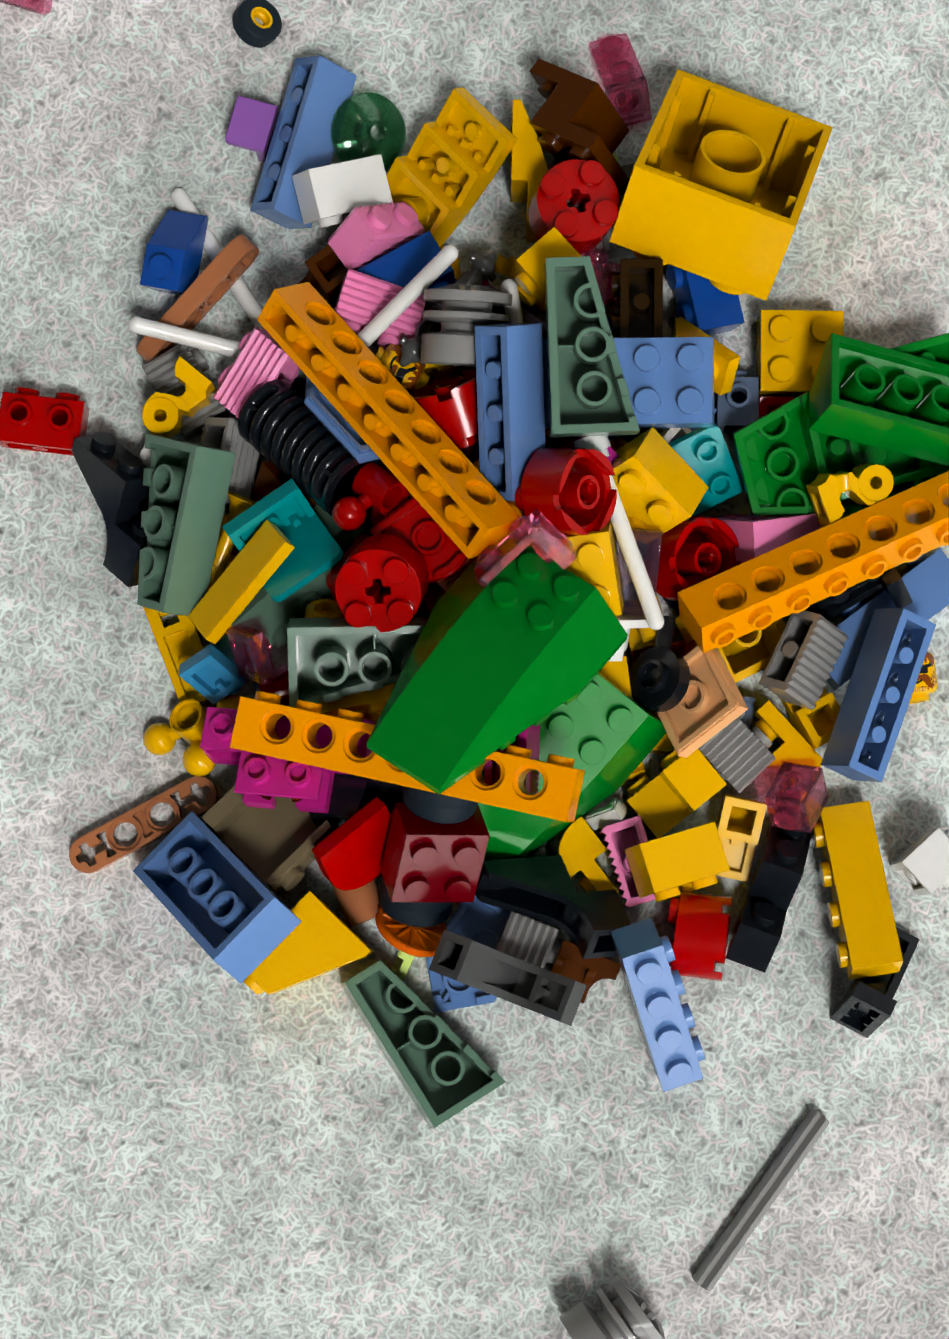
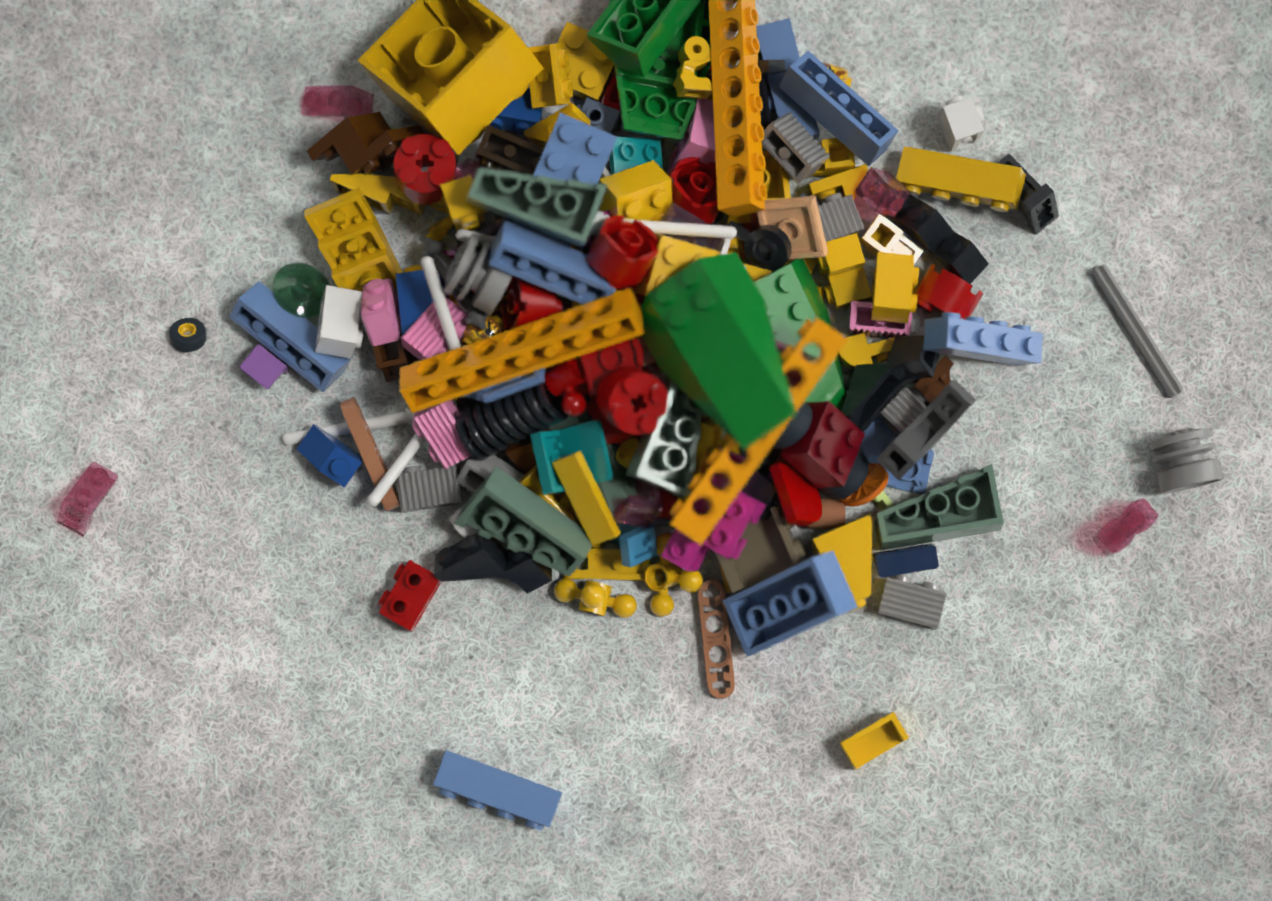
camera: 65 degrees left, 0 degrees up
yellow leg [142,356,216,438] -> none
clear pink bracket [474,508,577,587] -> none
white tile [585,794,627,831] -> none
none -> yellow bracket [528,43,573,108]
none -> yellow piece [554,578,637,618]
none -> yellow panel [839,712,909,770]
none -> dark blue slope [873,543,939,578]
none -> light grey brick [877,575,947,630]
none -> clear pink brick [1093,498,1158,556]

